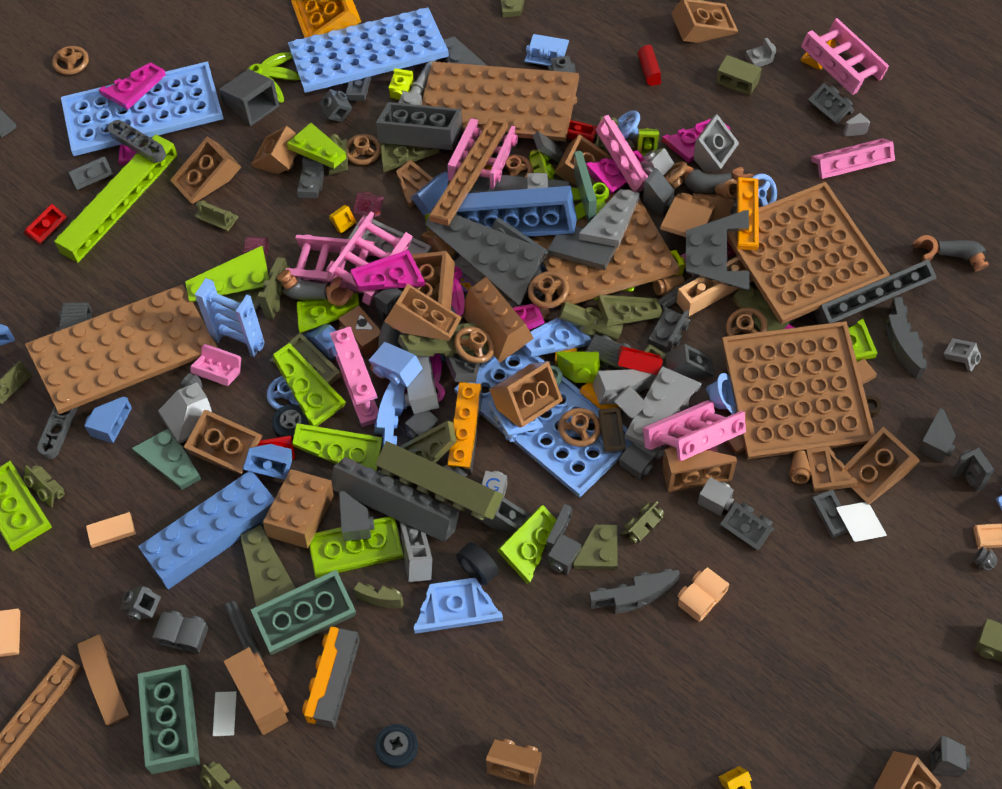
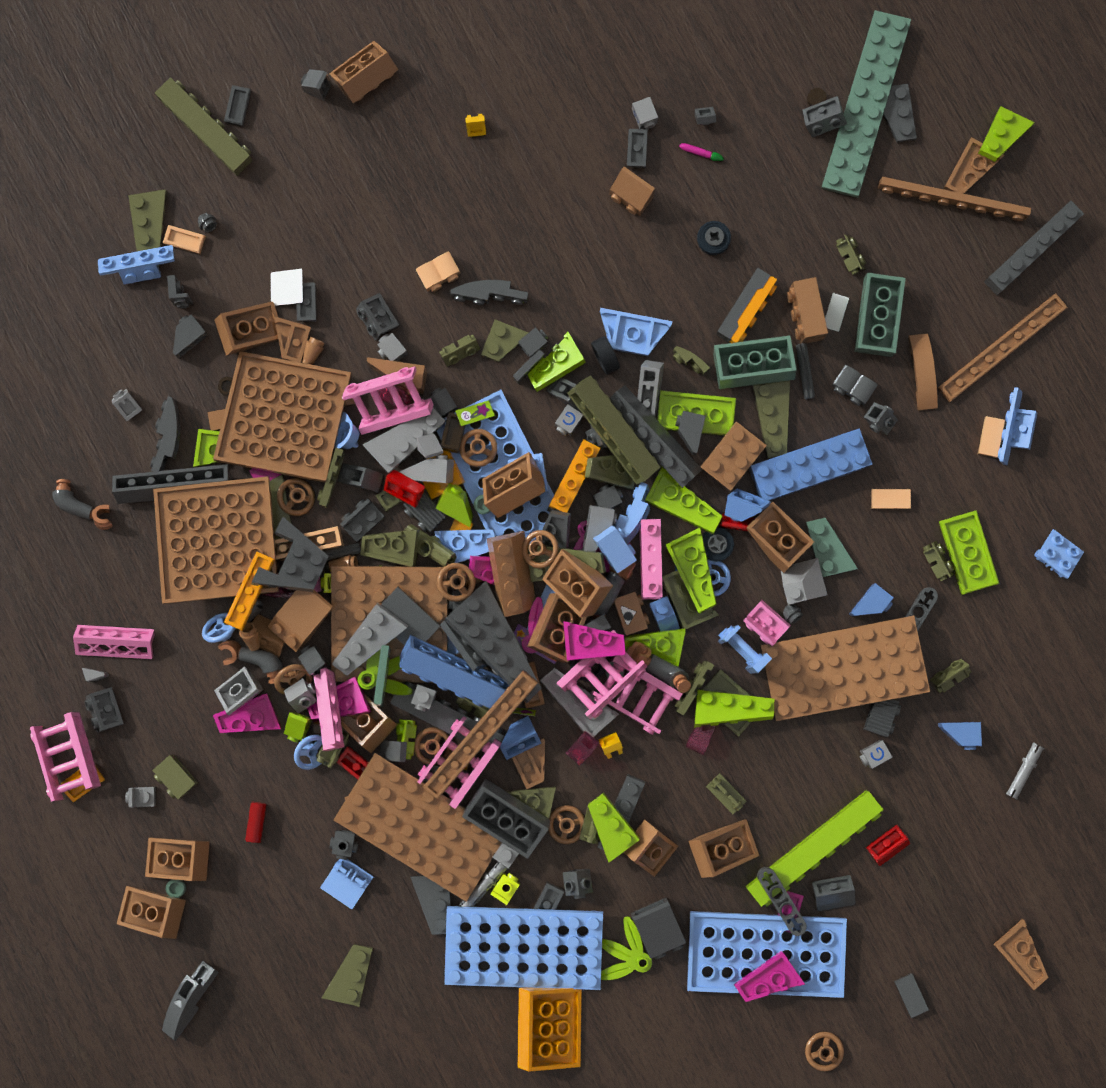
camera: 160 degrees left, 25 degrees up
none -> olive wing [317,448,345,508]
none -> lime sticker [455,400,495,426]
none -> light grey brick [860,740,892,769]

